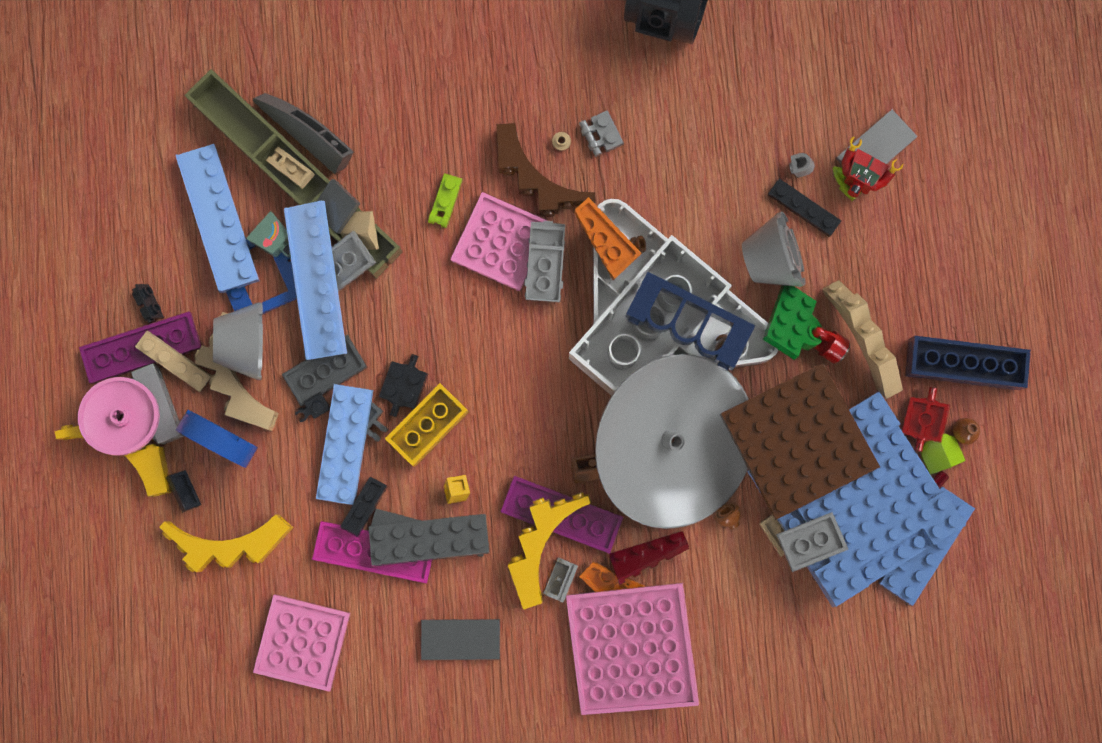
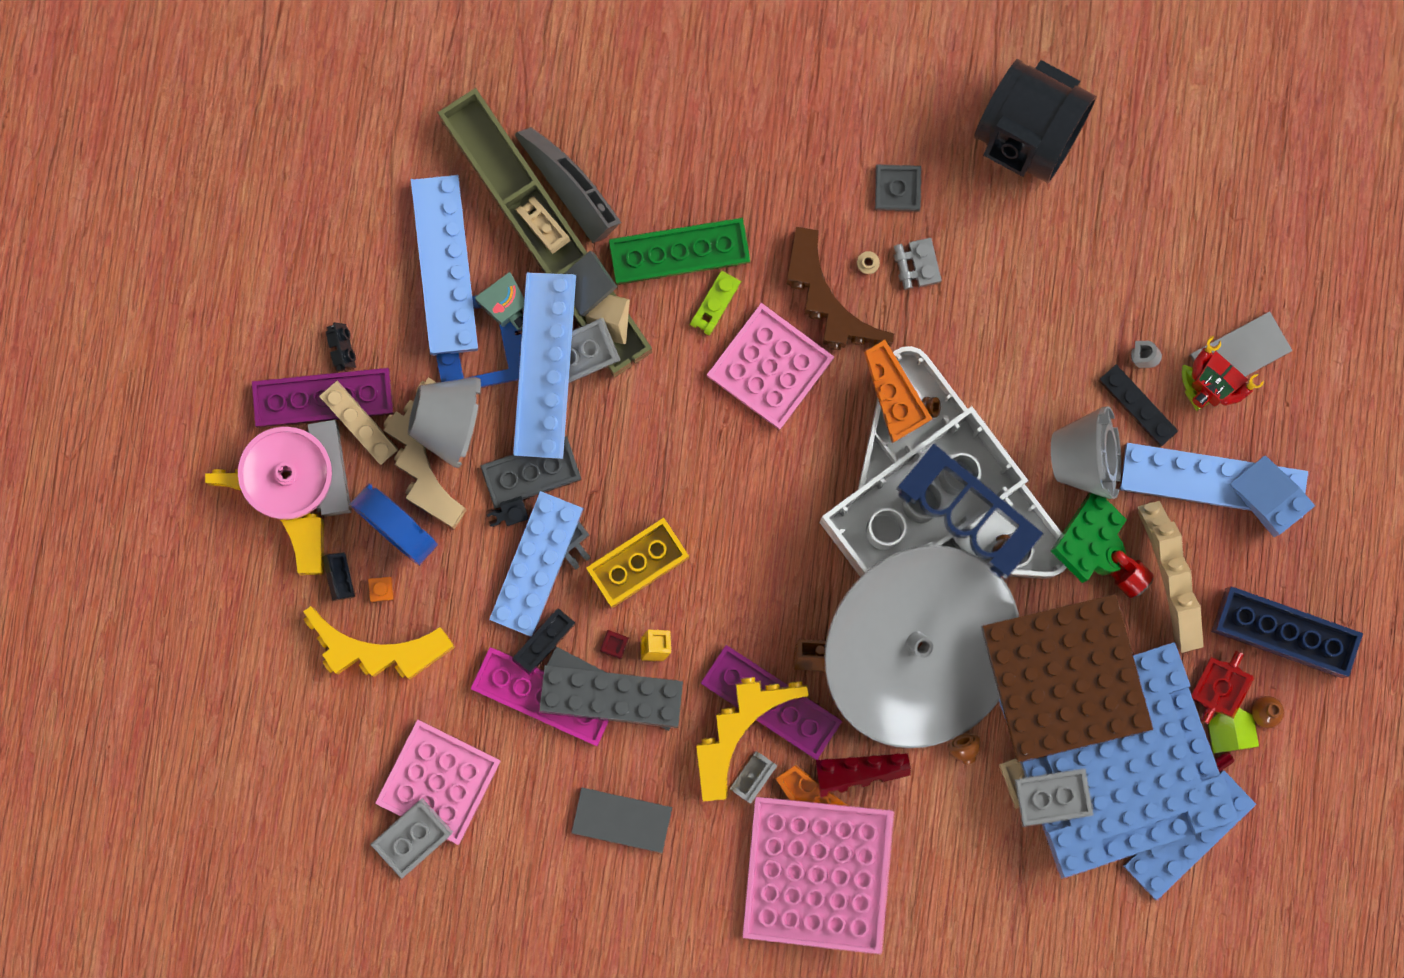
camera: 10 degrees right, 0 degrees up
black plate [379,354,429,418] -> none
light grey piece [524,221,565,302] -> none
none -> orange plate [368,577,394,602]
none -> light grey tile [370,798,453,879]
none -> dark red tile [600,630,629,659]
none -> green plate [609,218,751,285]
none -> dark grey tile [875,165,921,212]
none -> light blue plate [1120,443,1308,519]
none -> medium blue slope [1230,455,1315,537]

